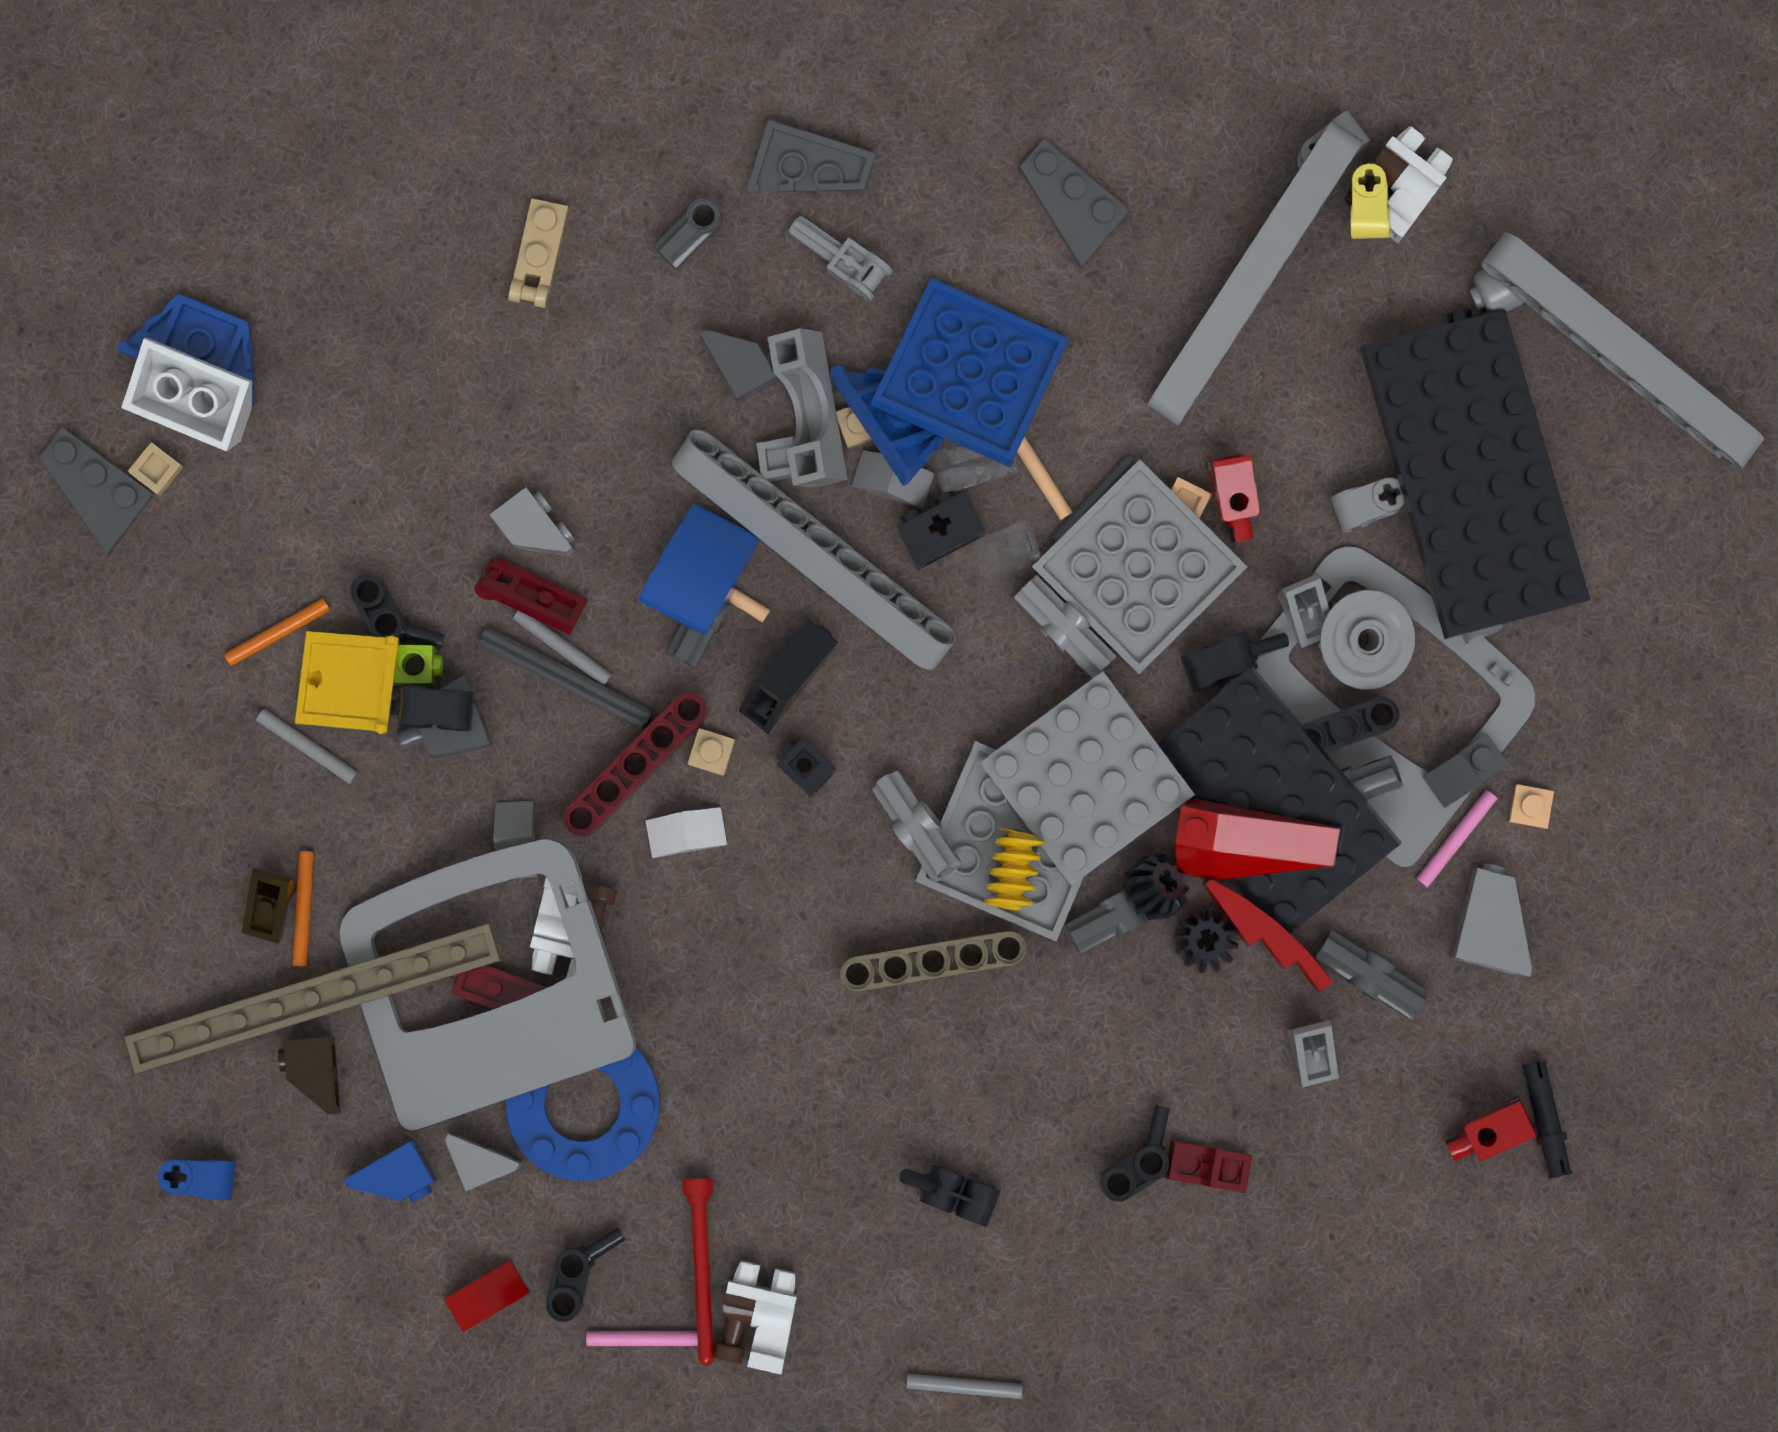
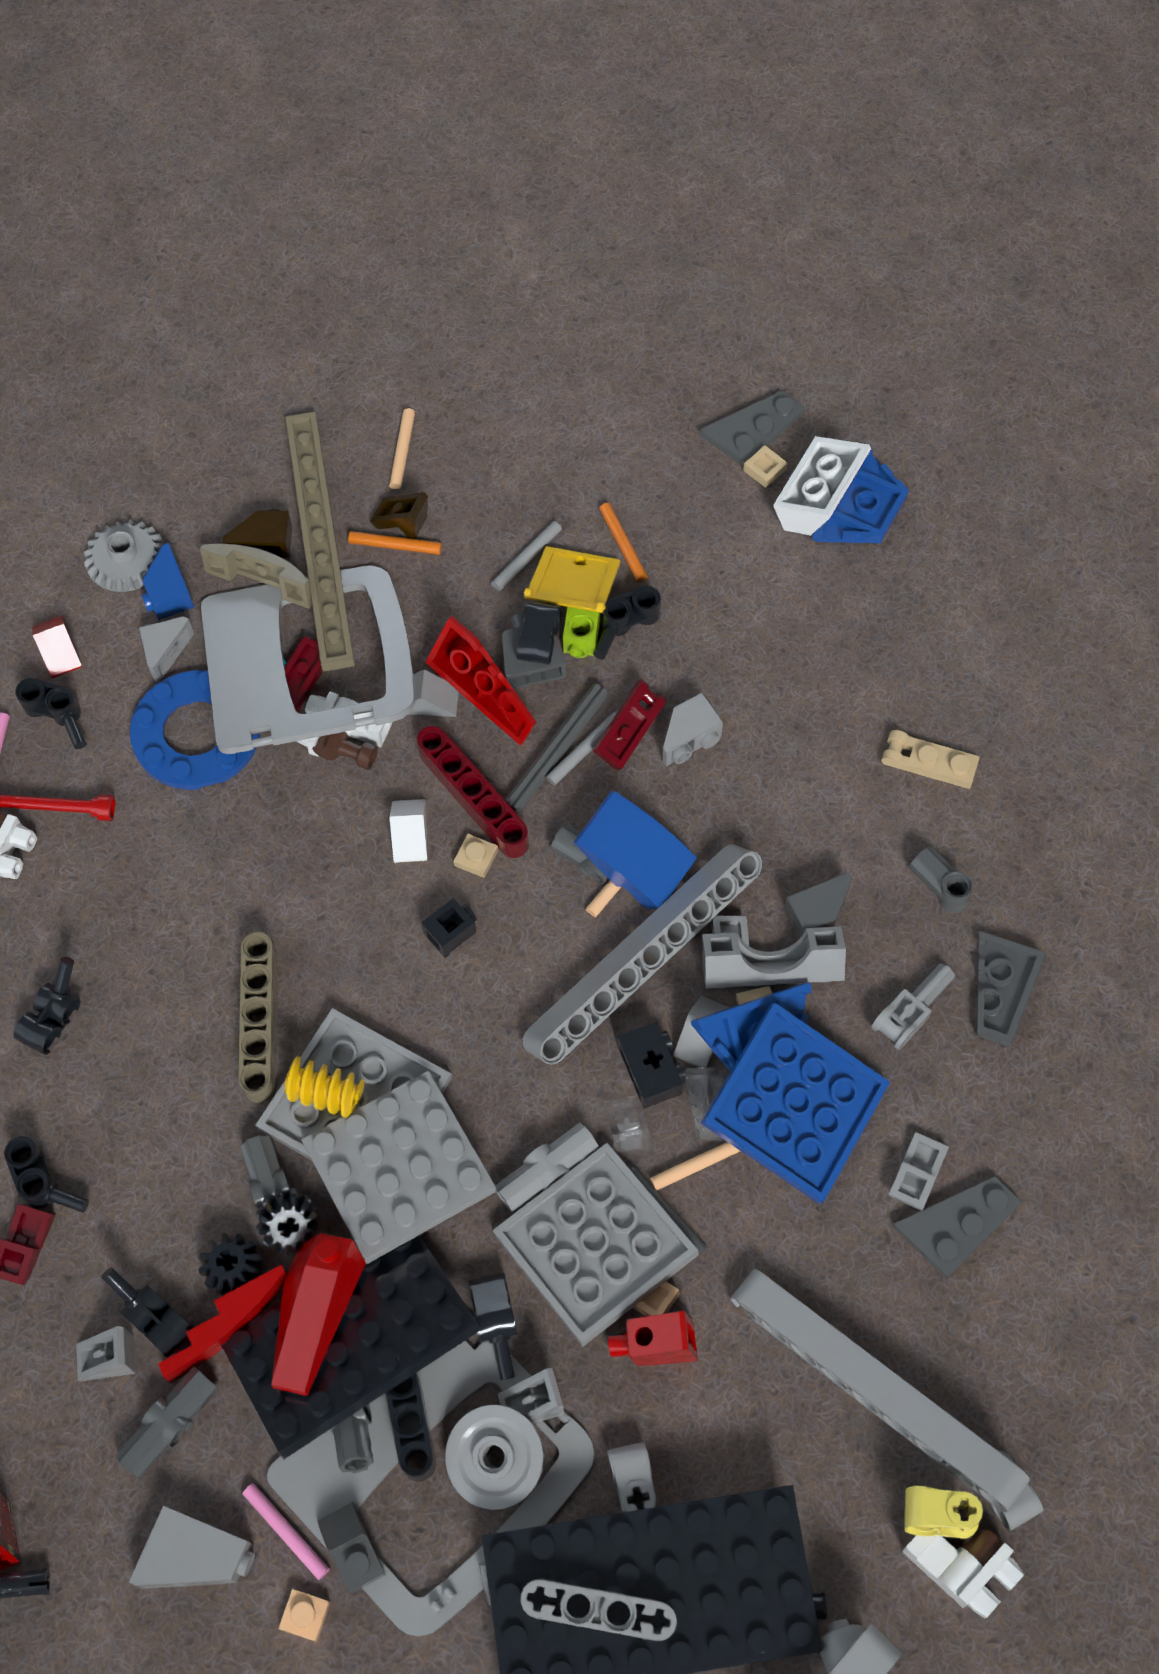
camera: 100 degrees right, 20 degrees down
blue piece [158,1159,236,1201] -> none
black slope [739,618,838,734] -> none
light grey piece [872,770,962,882] -> none
none -> light grey gear [84,519,164,592]
none -> black beam [101,1267,193,1358]
none -> dark tan slope [200,544,312,609]
none -> light nougat bar [389,408,415,489]
none -> red wedge [425,616,537,746]
none -> light grey beam [521,1579,677,1641]
none -> light grey slope [888,1132,949,1211]

